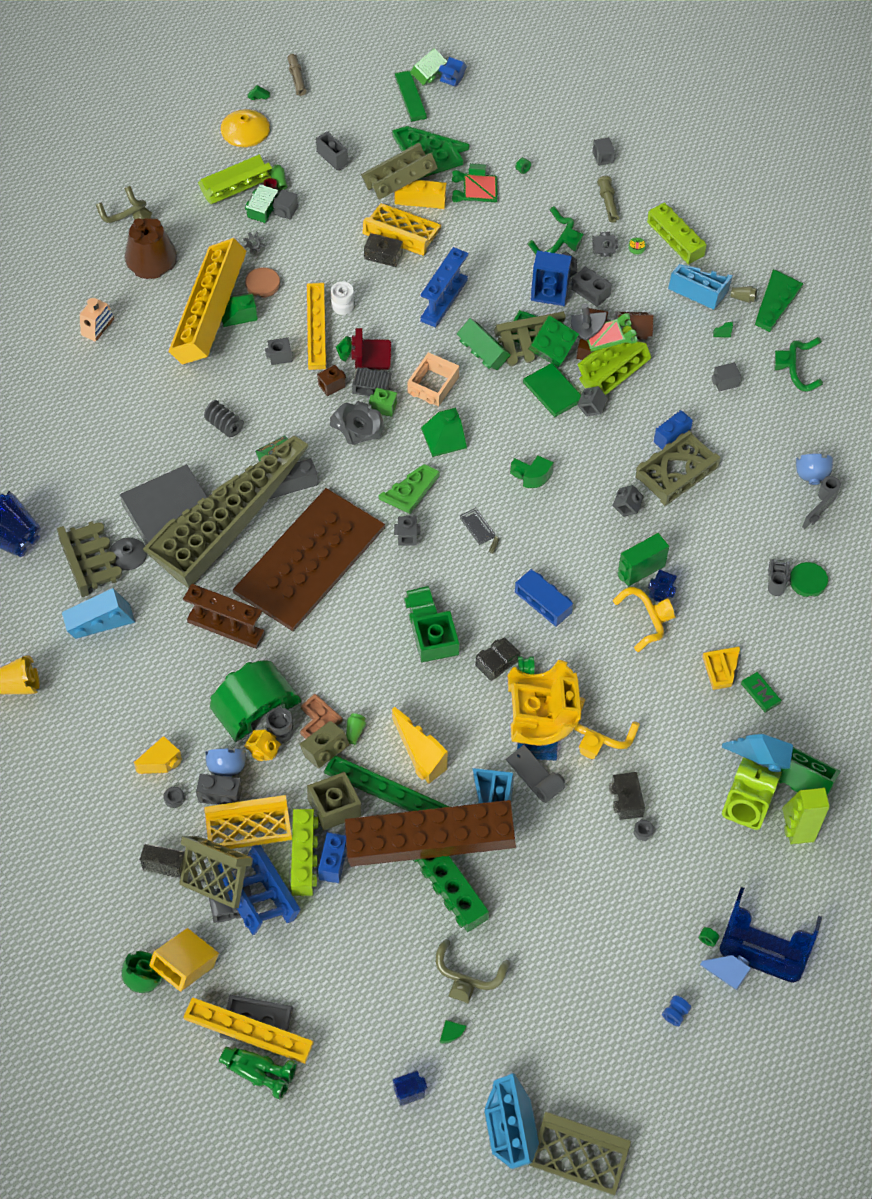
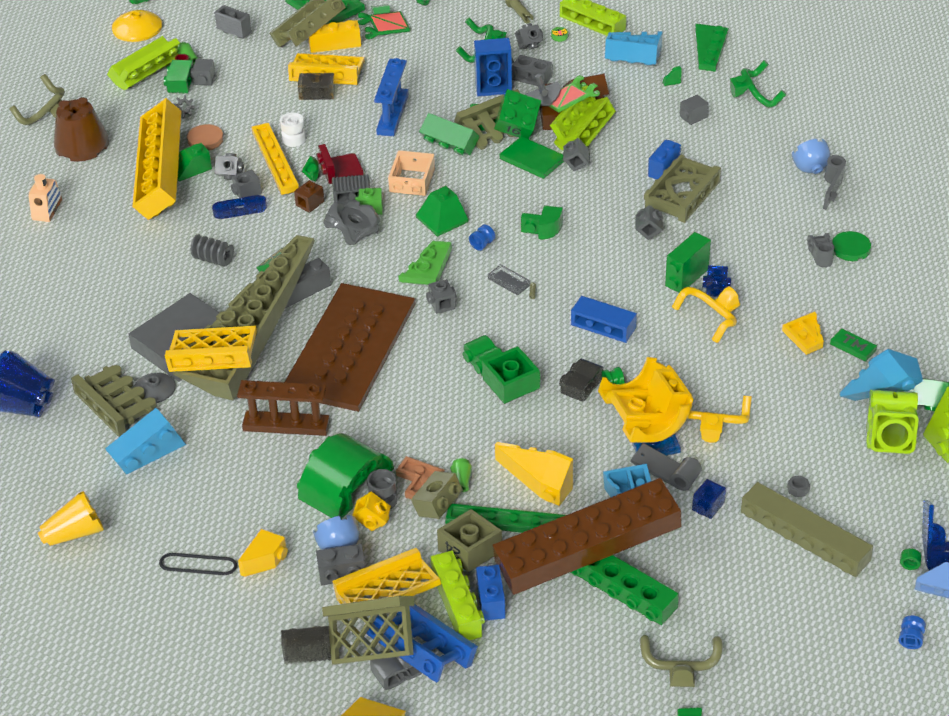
camera: 15 degrees left, 15 degrees down
dark grey tile [163,787,185,808] -> none
clear smoke brick [609,772,645,820] -> none
olive cone [731,286,757,303] -> none
none -> black piece [159,553,237,575]
none -> yellow fence [164,326,257,372]
none -> clear blue beam [212,195,267,219]
none -> brick [215,153,244,180]
none -> blue wheel [469,224,496,251]
none -> clear blue brick [692,479,726,519]
none -> olive brick [741,482,873,577]

